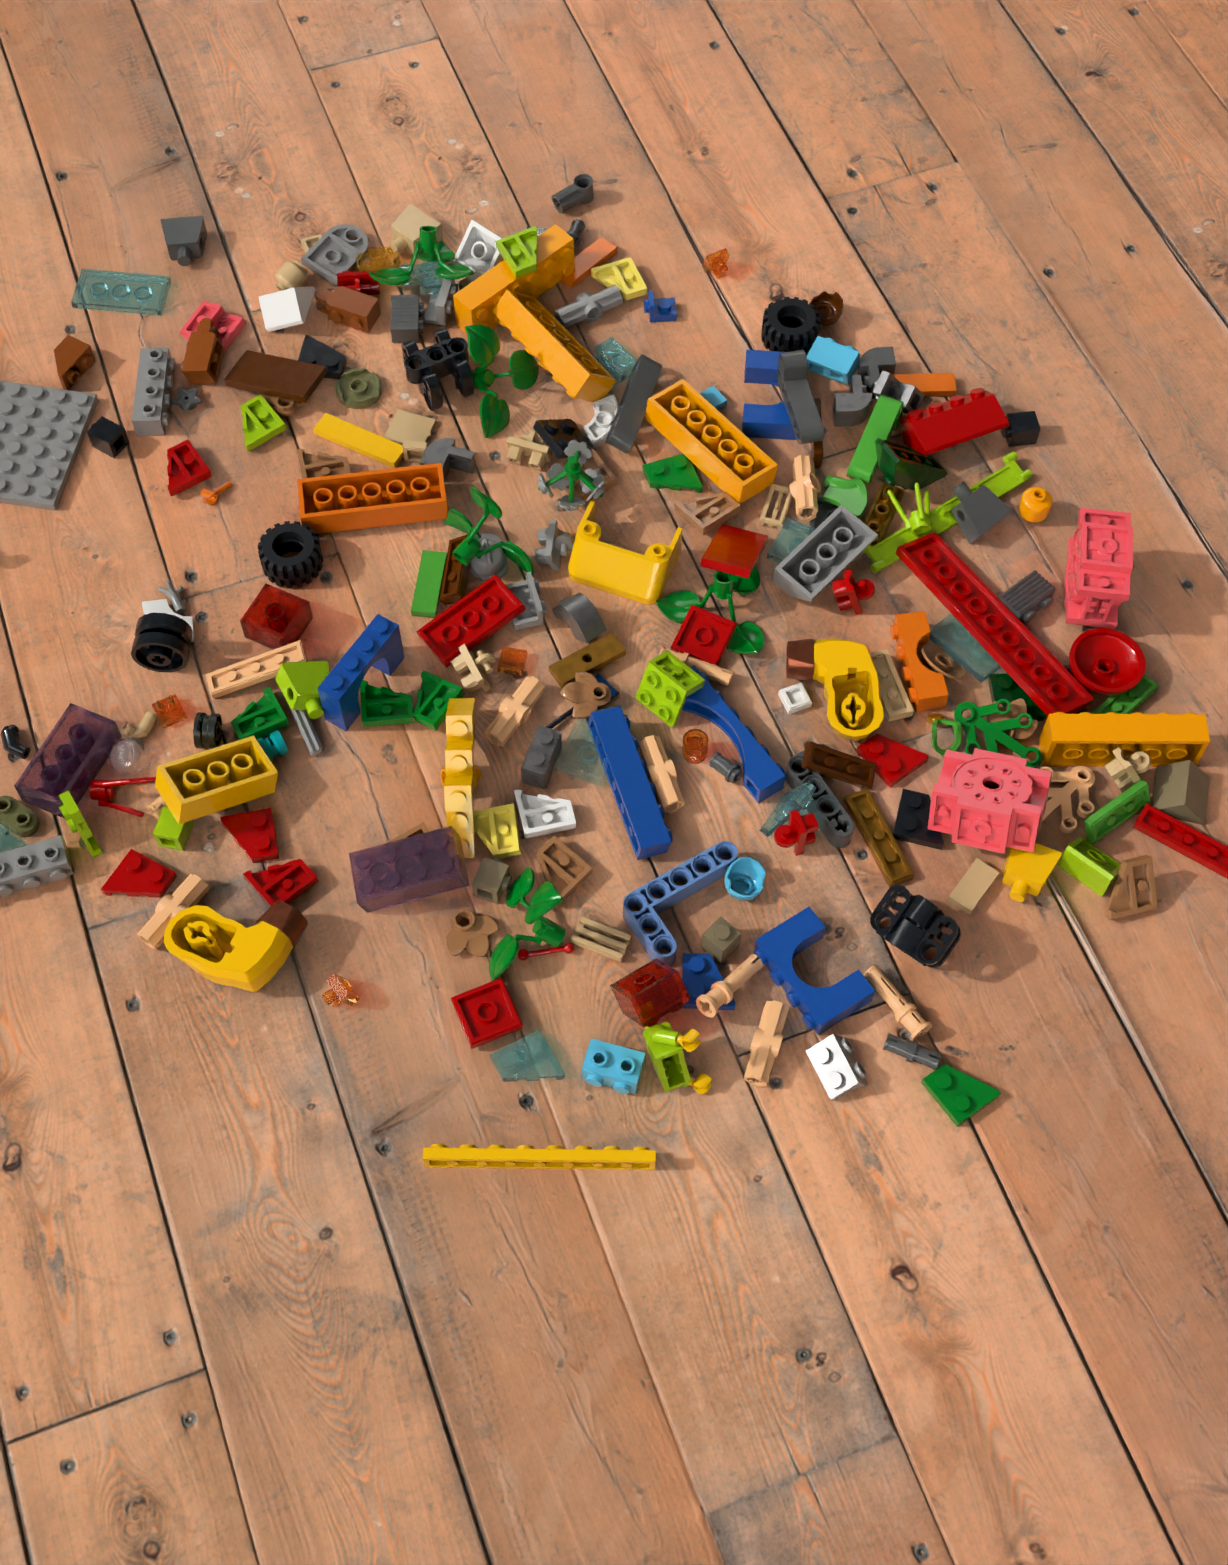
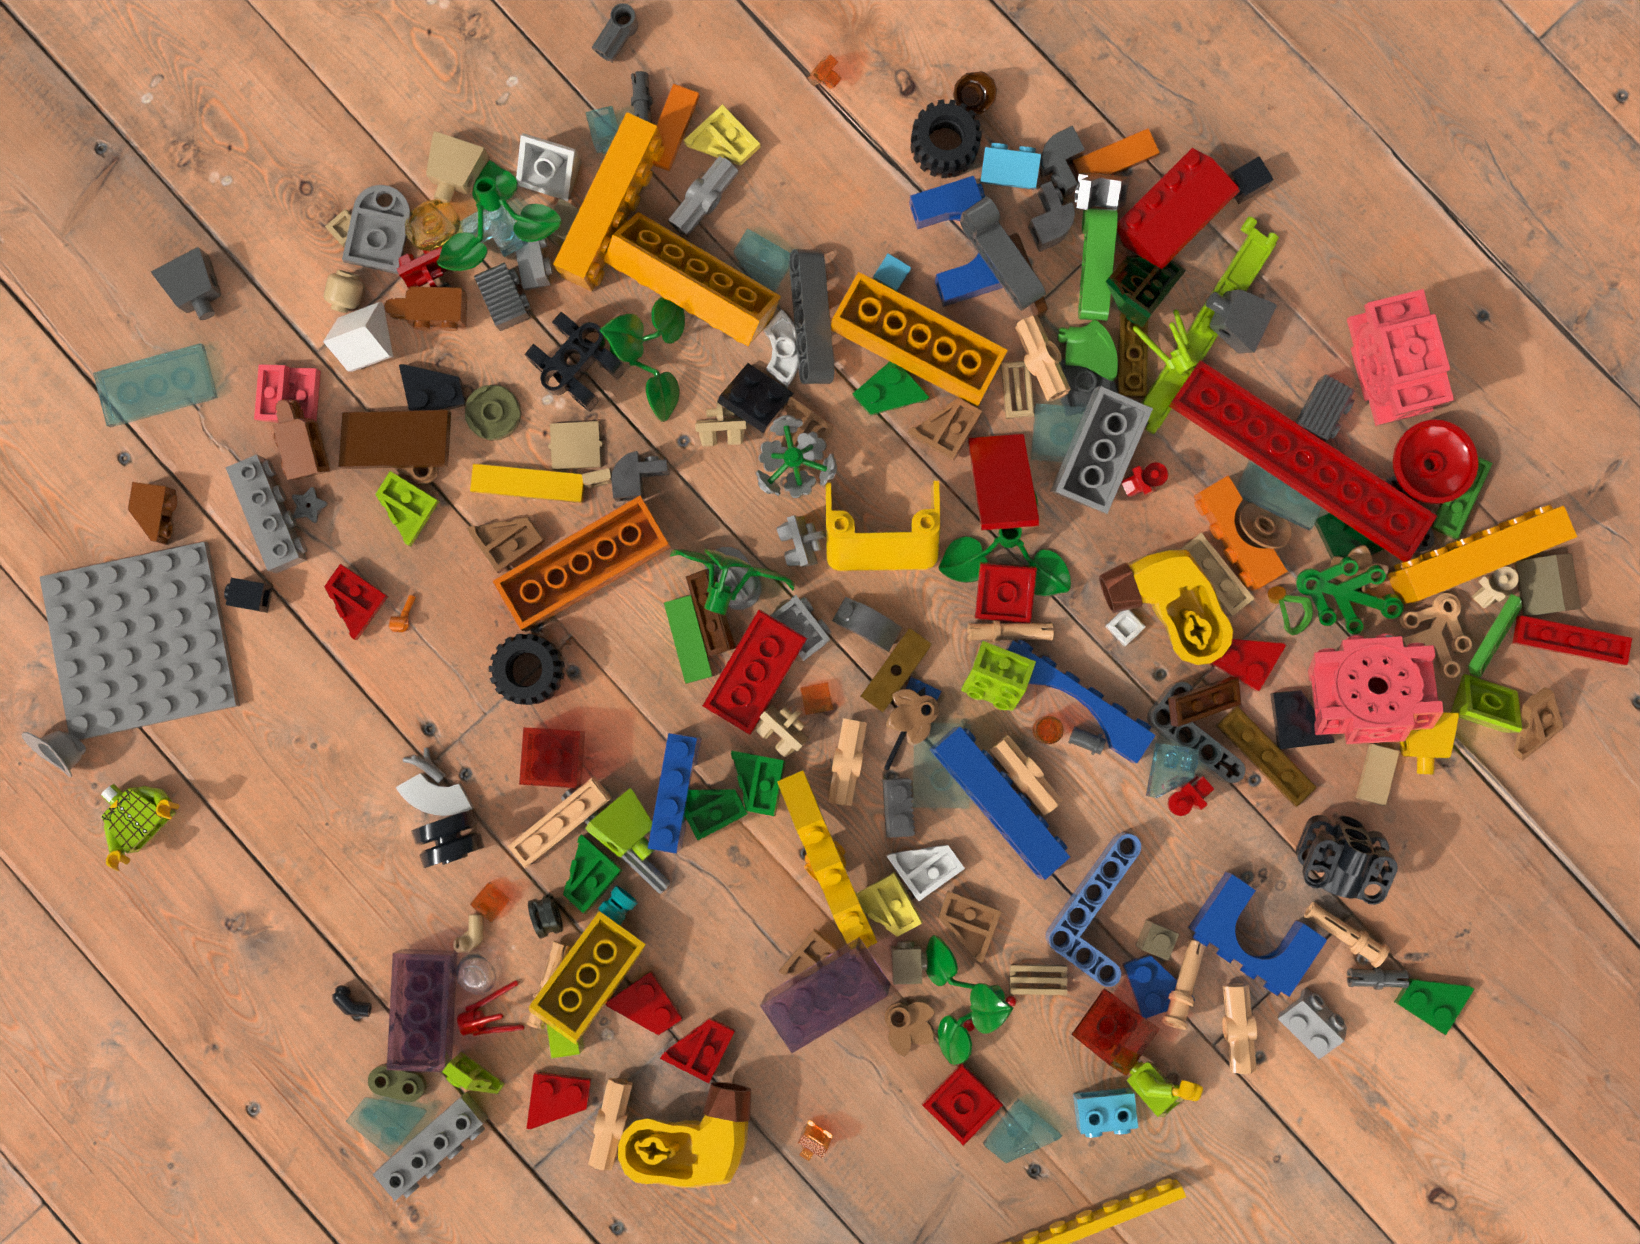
camera: 20 degrees left, 25 degrees up
lime wing [496,226,537,278] -> none
blue bracket [644,290,677,322] -> none
medium azure hair [724,857,766,901] -> none
light orange head [1018,487,1053,523] -> none

